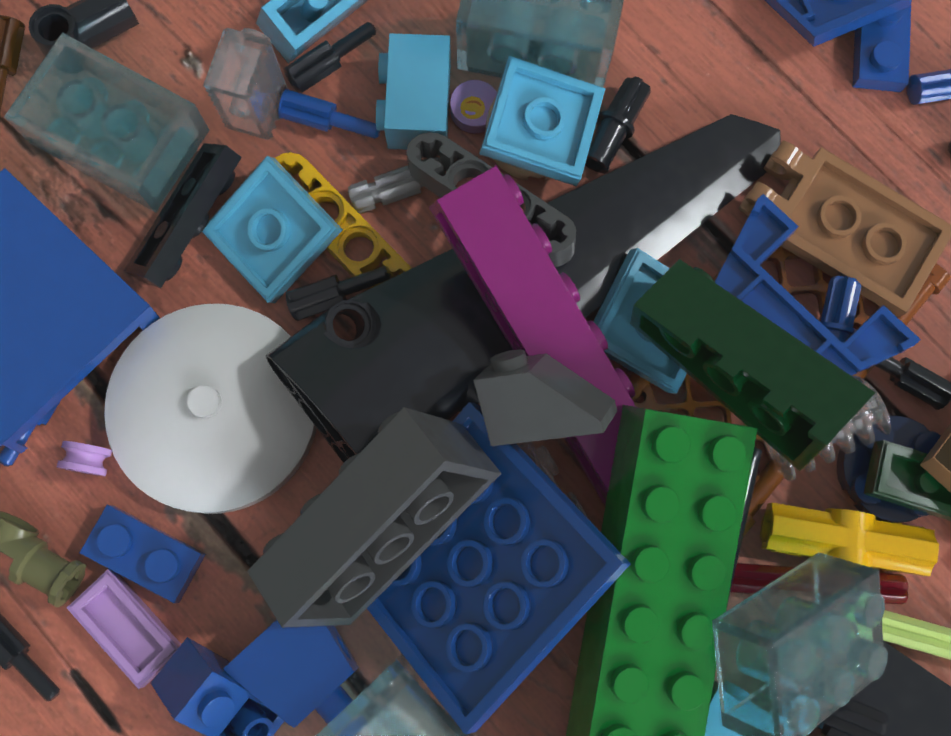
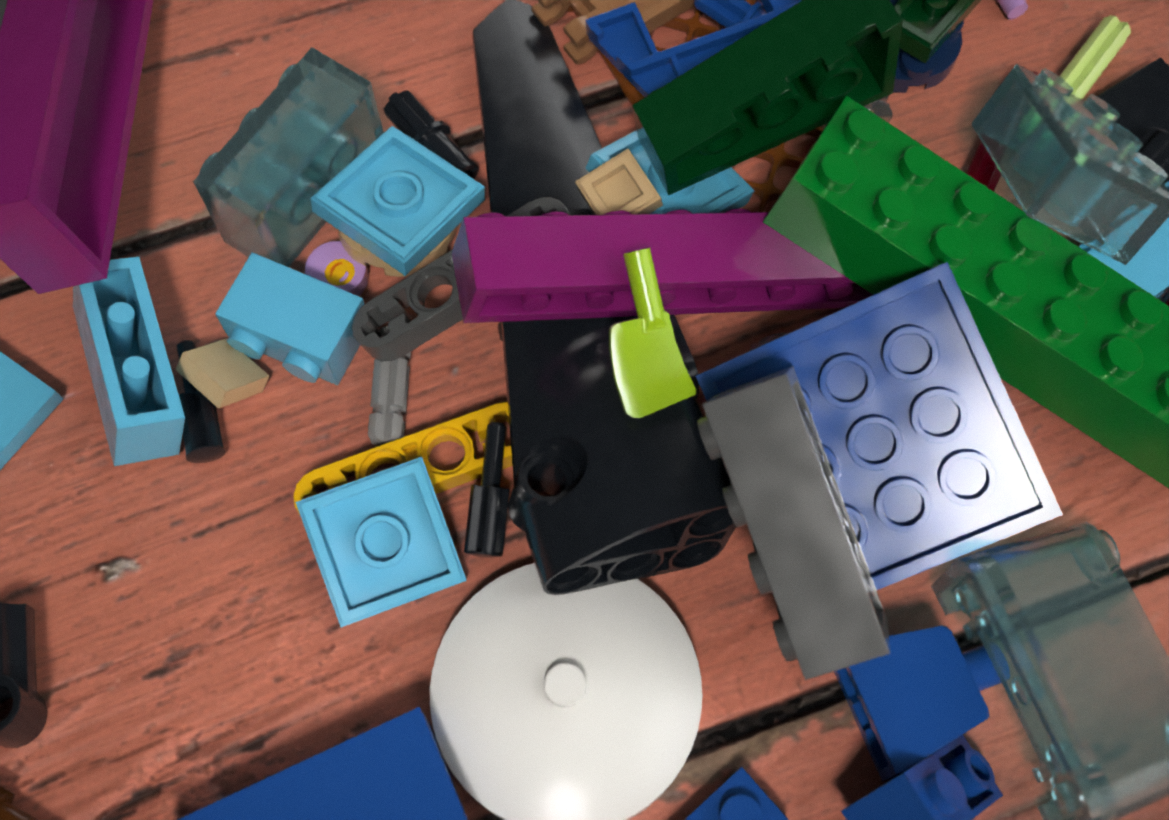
camera: 65 degrees left, 10 degrees down
clear light blue brick [4,32,210,213] -> none
black plate [124,143,242,288] -> none
clear brick [203,28,288,140] -> none
blue axle [278,89,380,139] -> none
dark grey slope [473,349,617,446] -> none
yellow piece [760,503,939,576] -> none
none -> tan tile [175,338,269,408]
none -> tan tile [575,149,663,215]
none -> lime piece [609,248,696,418]

